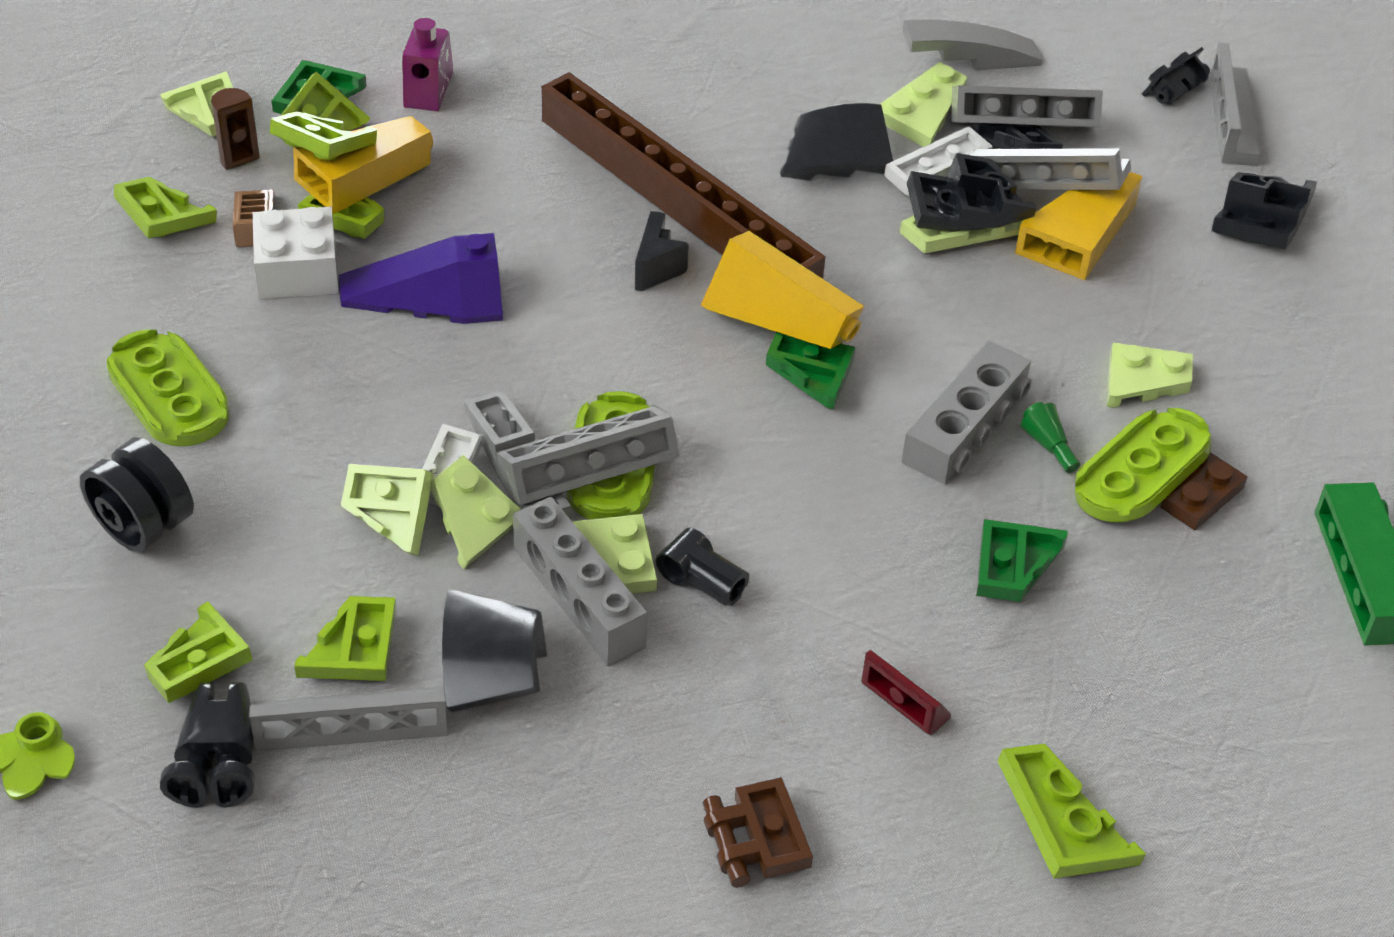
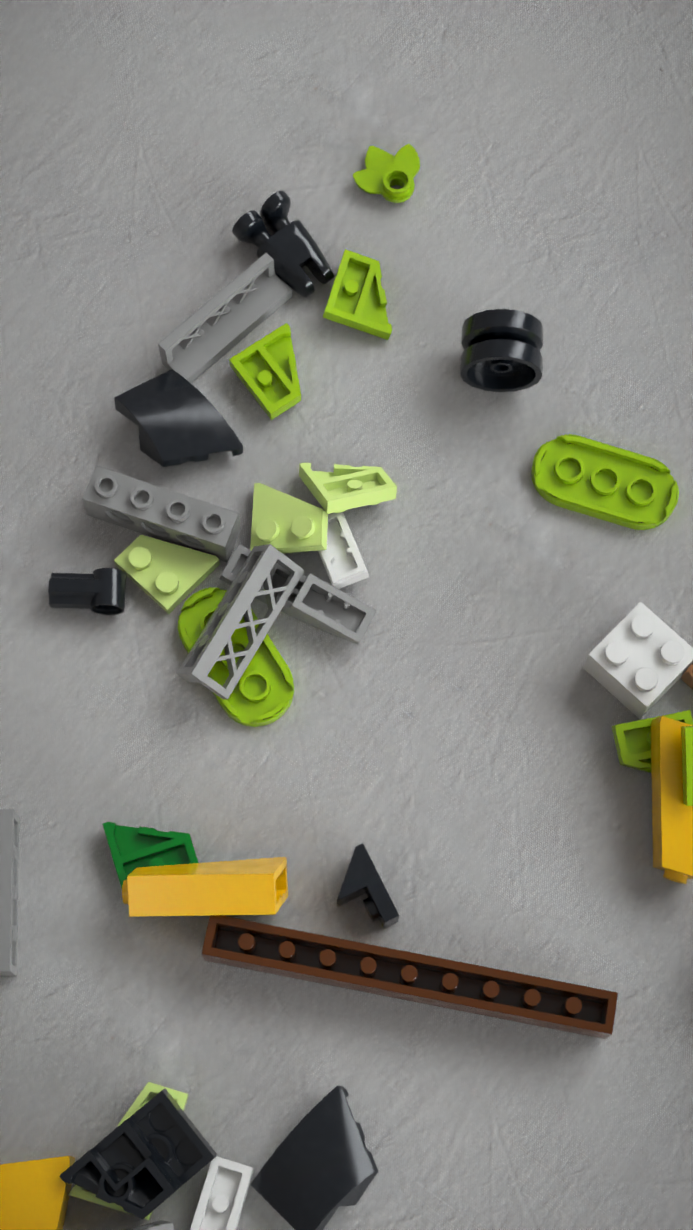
camera: 145 degrees right, 25 degrees up
dark purple wedge [339,233,503,324] -> none

